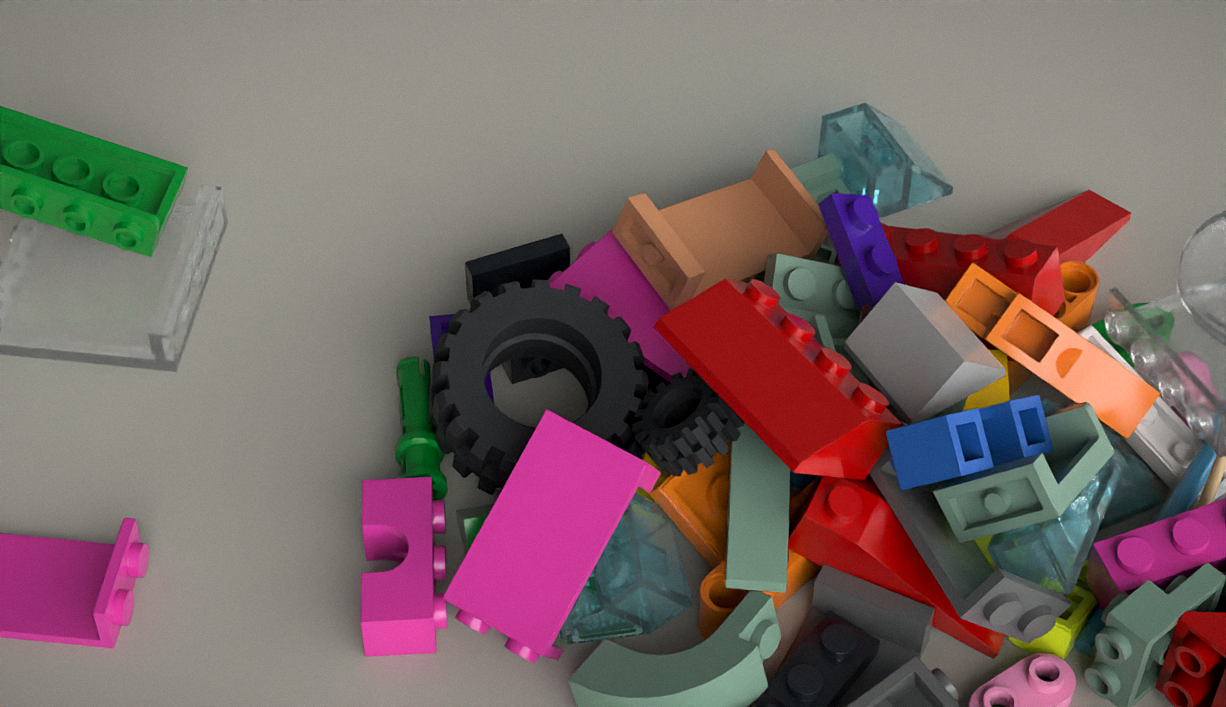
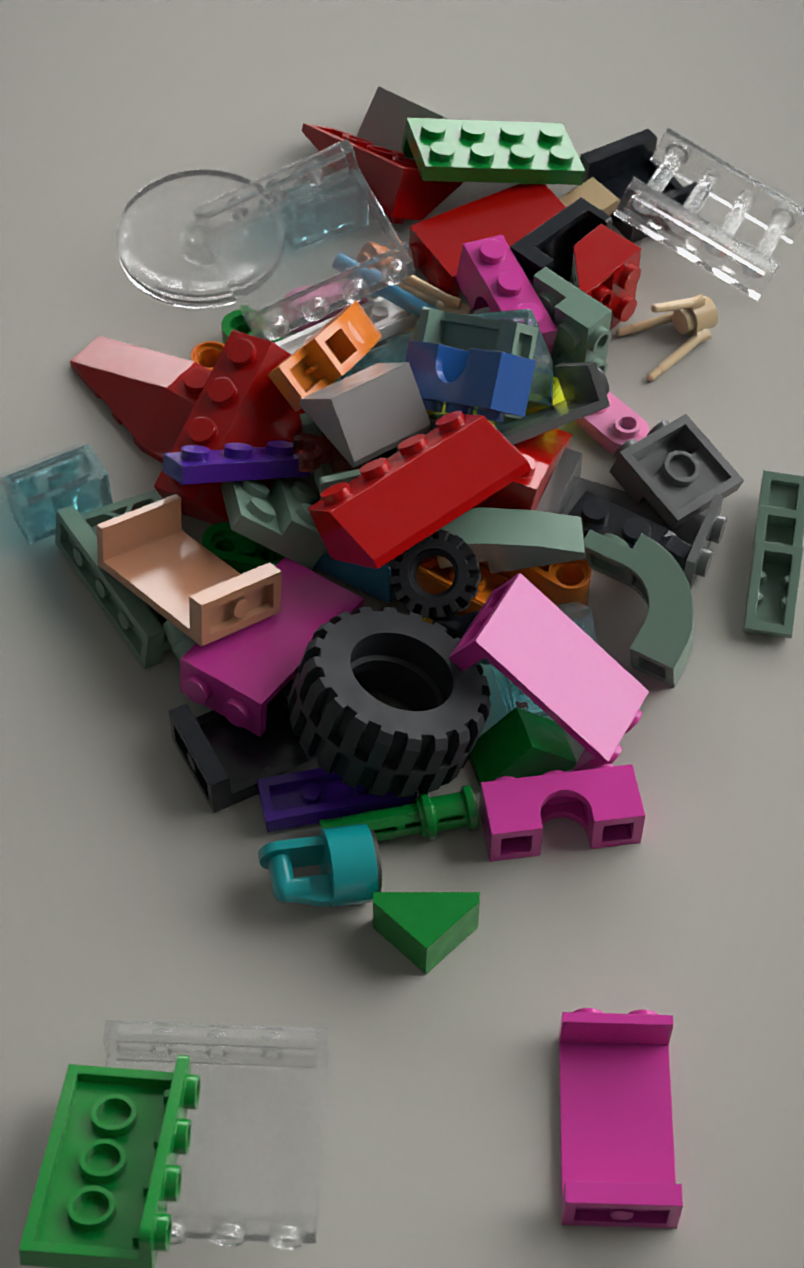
camera: 95 degrees left, 5 degrees up
none -> teal piece [258,824,382,908]
none -> green slope [373,892,480,974]

